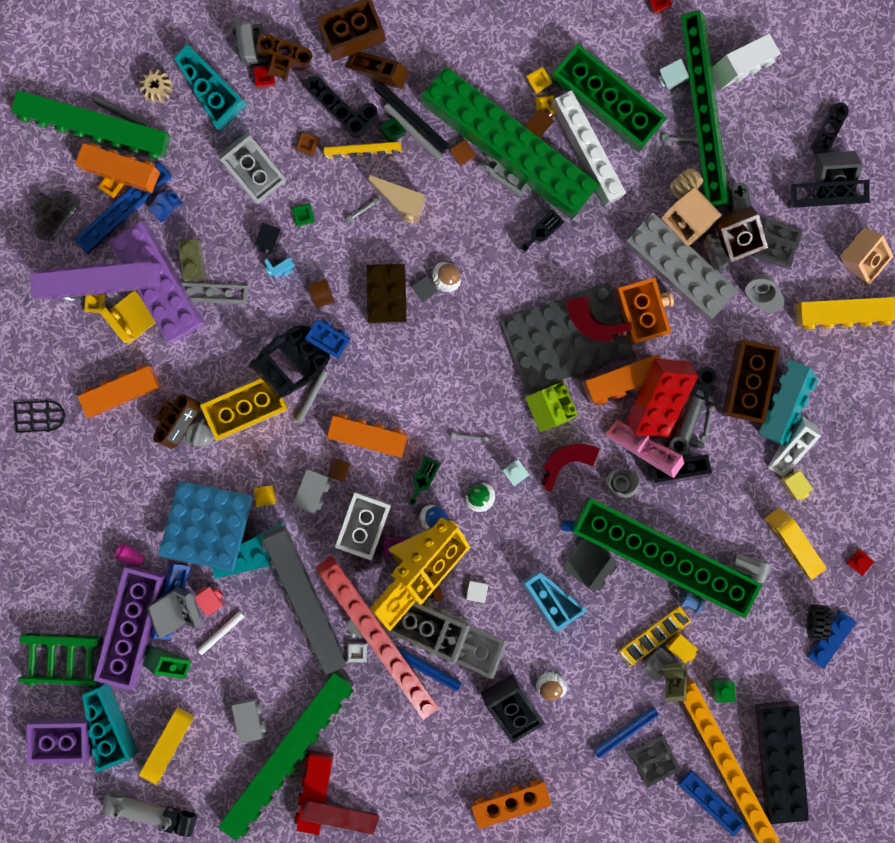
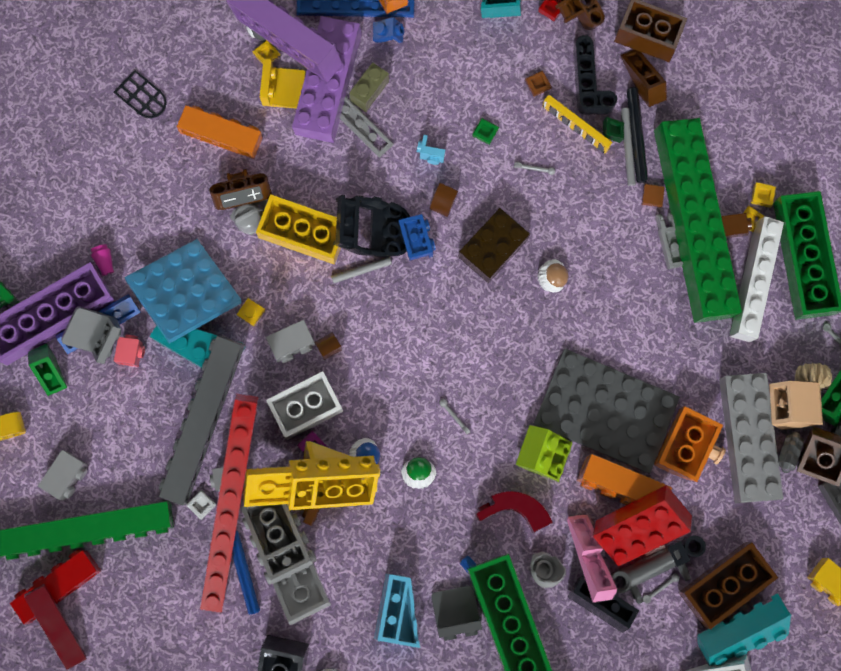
camera: 35 degrees right, 10 degrees down
white bar [197,611,245,655] -> none
light grey slope [218,131,287,205] -> none
black brick [255,222,283,254] -> none
orange brick [327,413,408,458] -> none
tan slope [369,175,426,225] -> none
dark green piece [409,456,441,506] -> none
dark grey tile [412,276,438,302] -> none
white tile [466,580,488,603] -> none
light aqua brick [502,459,529,486] -> none
black piece [519,209,564,254] -> none
dark red arch [566,296,632,342] -> none
light grey piece [745,273,784,314] -> none

